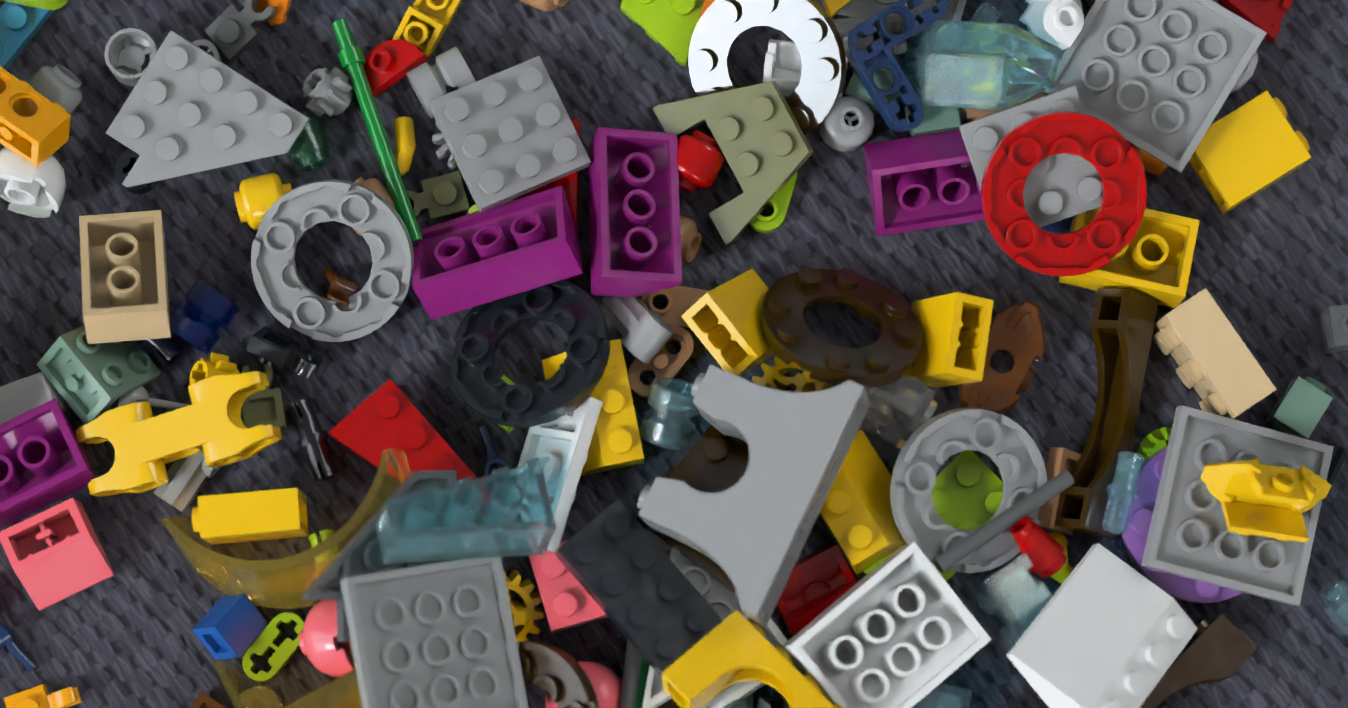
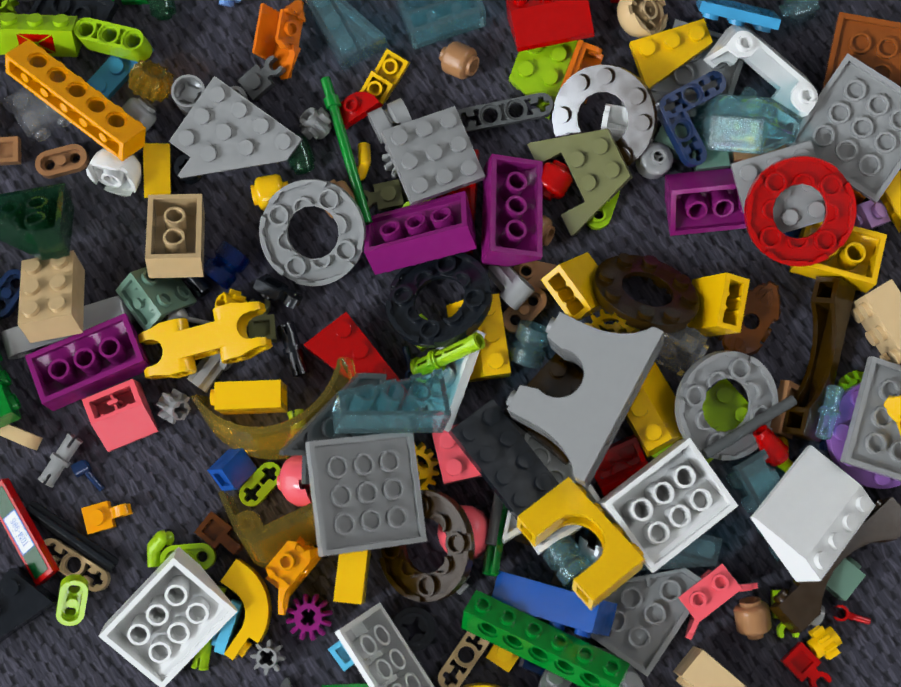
camera: 10 degrees right, 0 degrees up
reddish brown hand [324,267,357,306] -> none
none -> clear yellow gear [128,60,174,102]
none -> yellow slope [143,143,171,198]
none -> light grey gear [156,388,191,424]
none -> lime pin [410,332,485,381]
none -> dark grey beam [458,93,554,134]
none -> lavender bracket [854,199,891,230]

